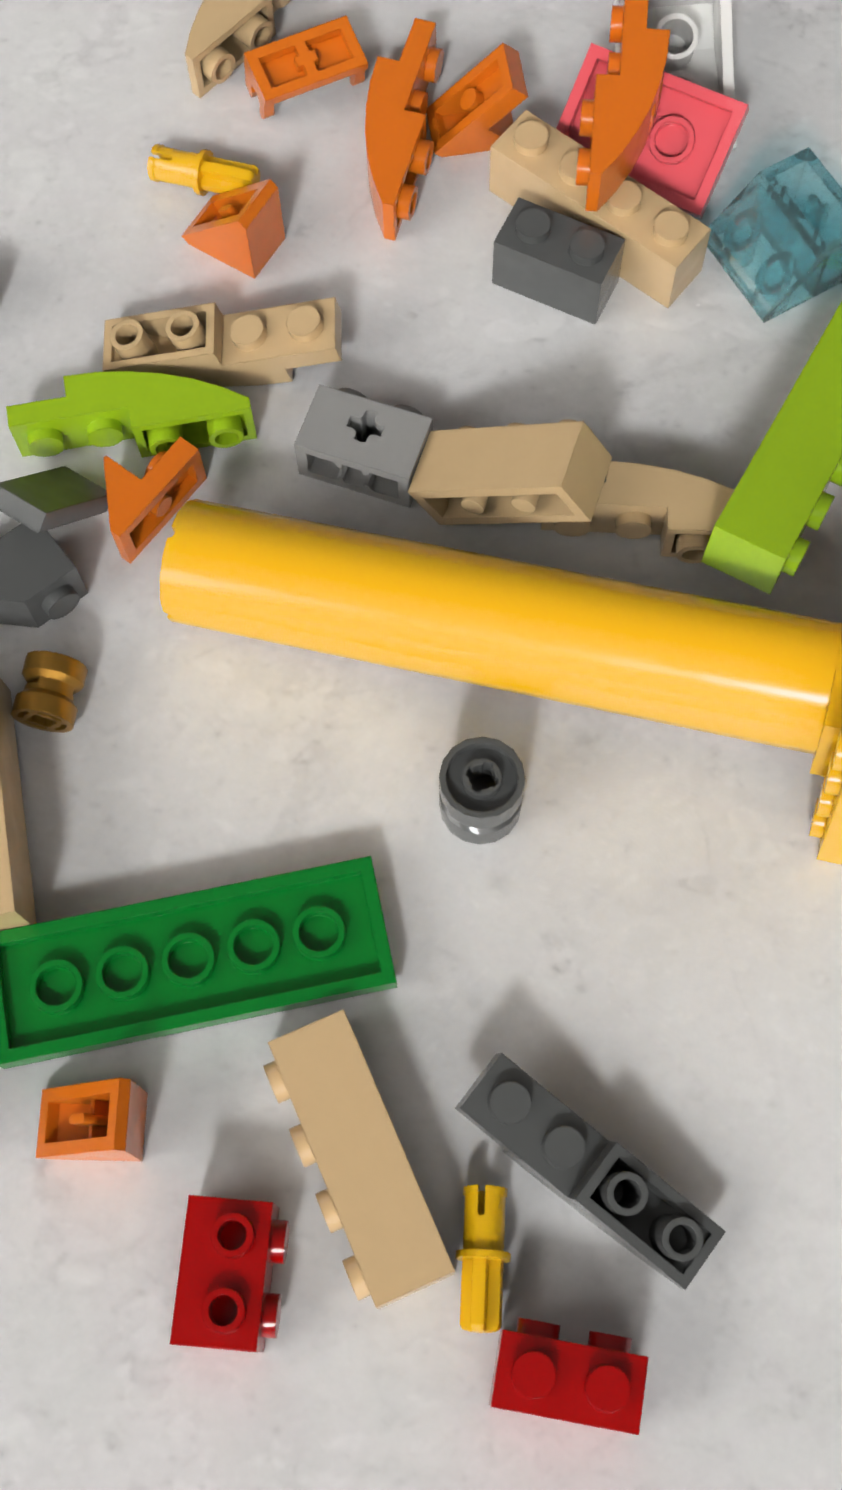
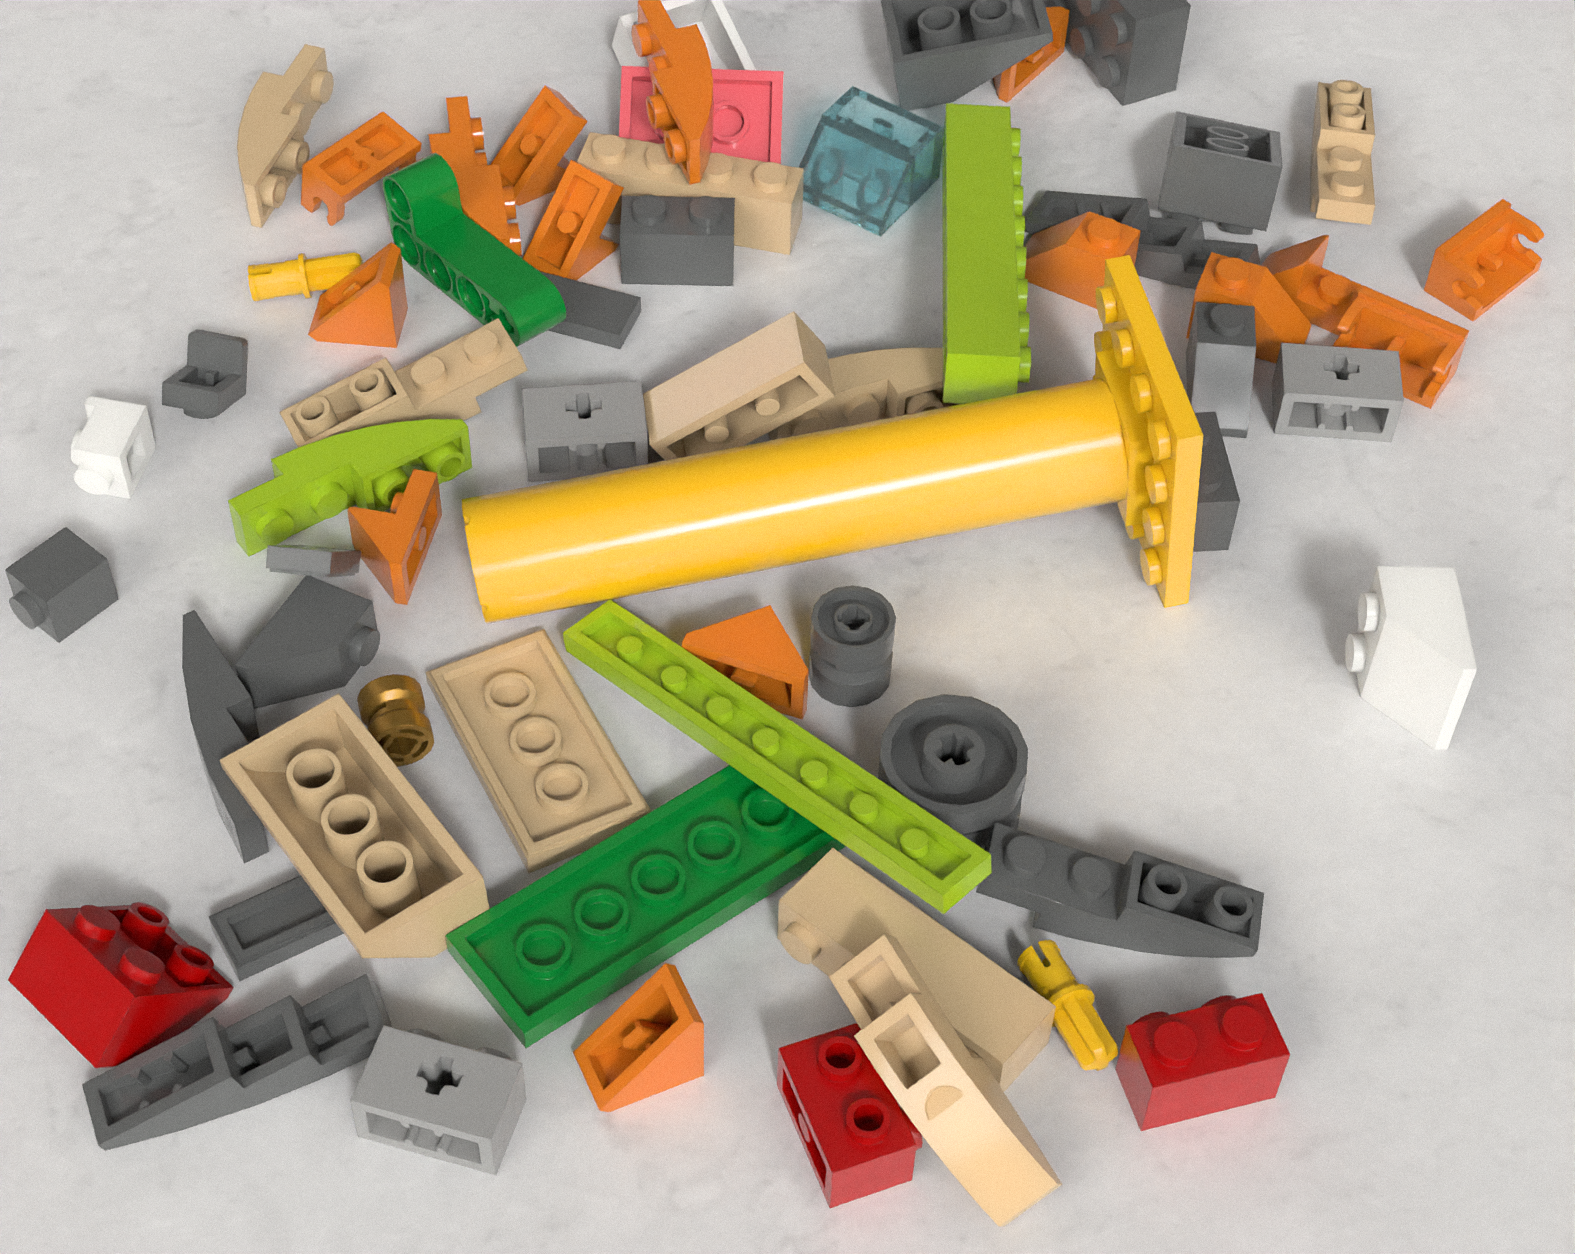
camera: 30 degrees left, 20 degrees down
none -> dark grey bracket [162,329,248,419]
none -> green beam [383,153,566,347]
none -> tan tile [426,629,651,873]
none -> orange slope [523,160,624,281]
none -> dark grey tile [539,271,641,349]
none -> lime plate [563,599,992,914]
none -> orange slope [682,605,809,720]
none -> tan slope [829,934,1062,1227]
none -> dark grey wheel [878,694,1028,849]

